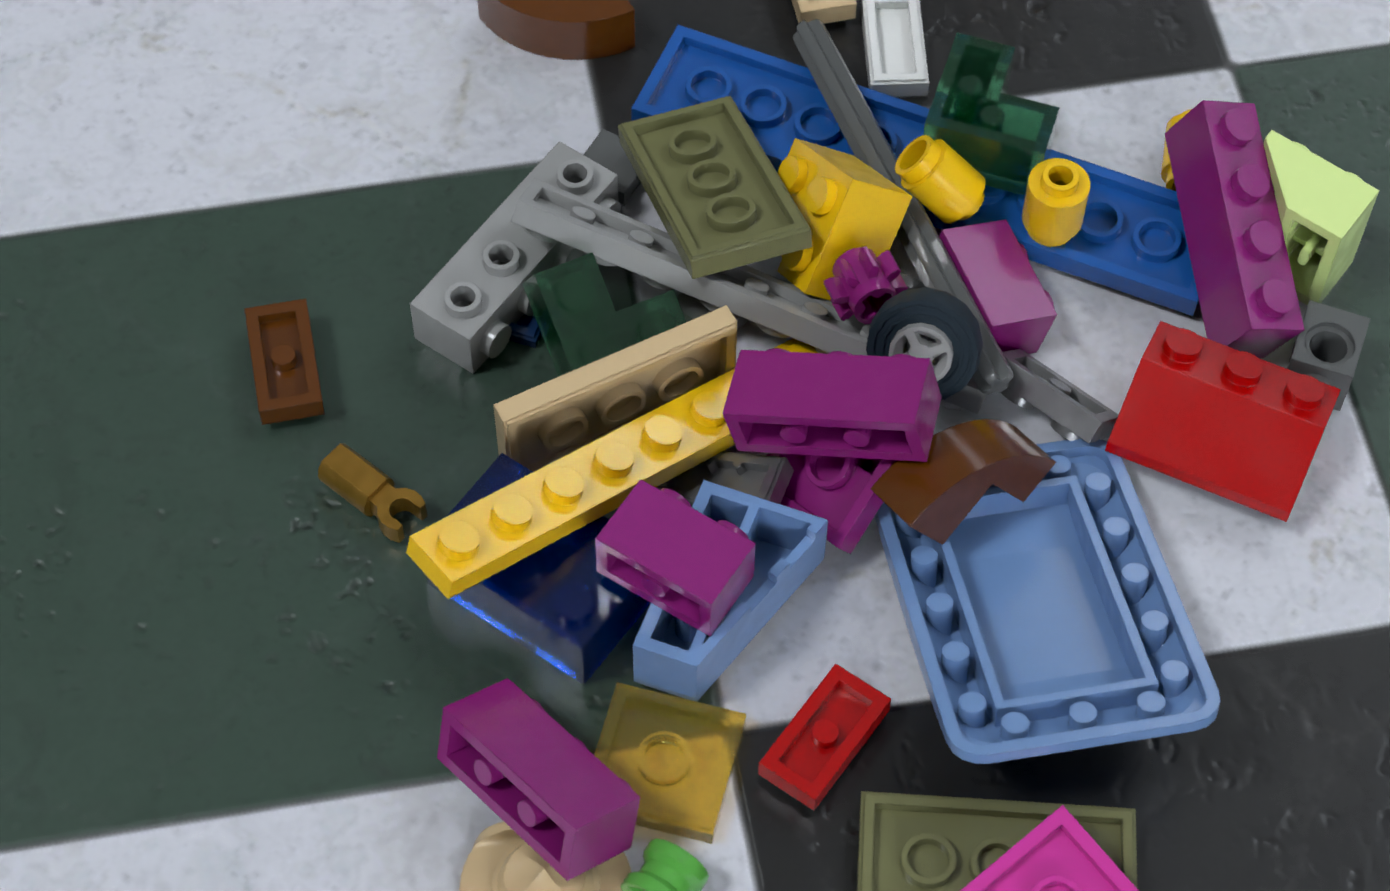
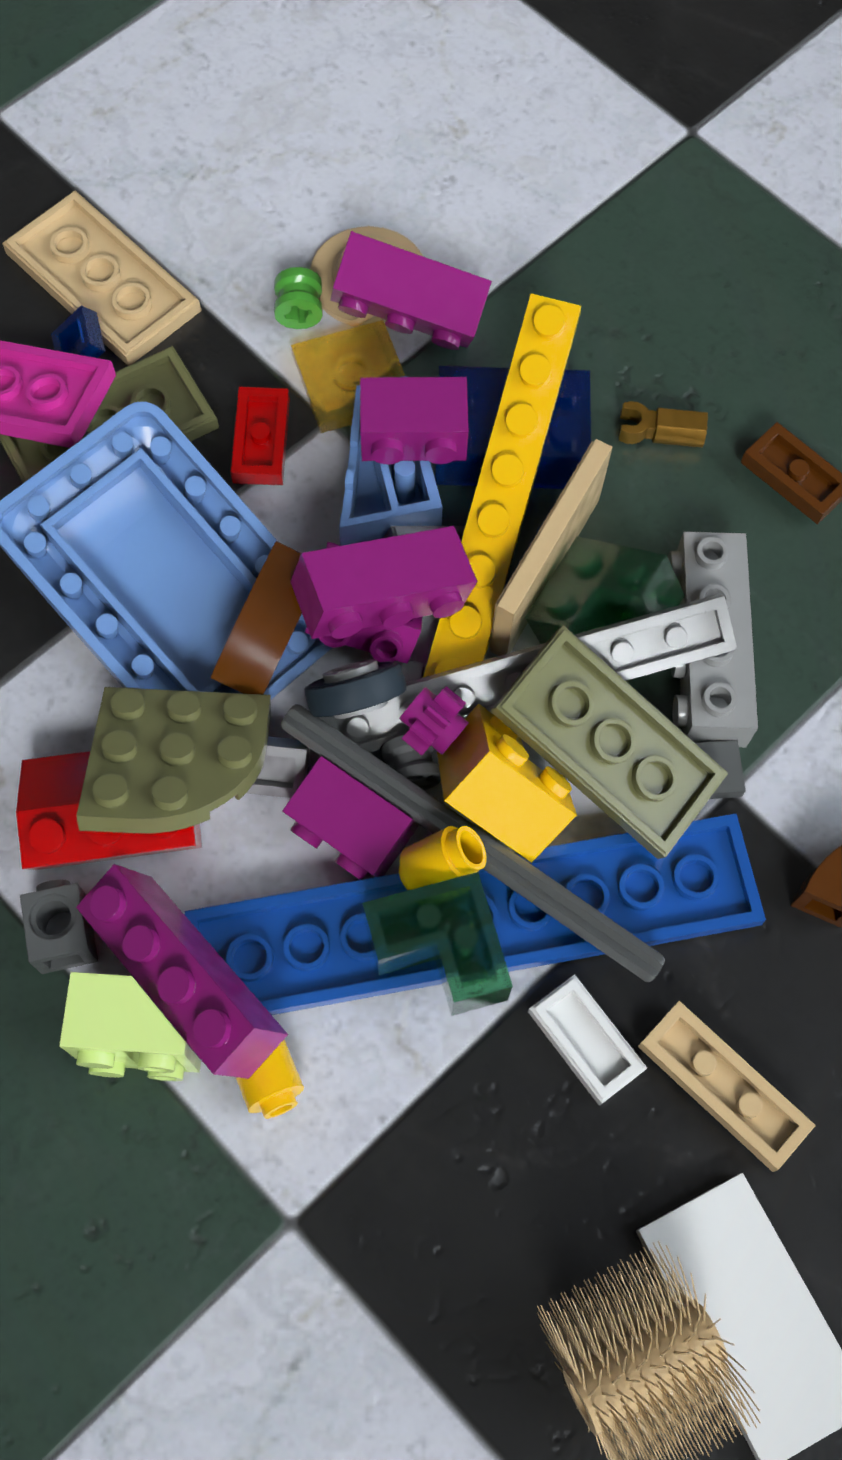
camera: 145 degrees right, 10 degrees up
yellow brick [1022,158,1090,247] -> none
none -> olive plate [77,687,271,833]

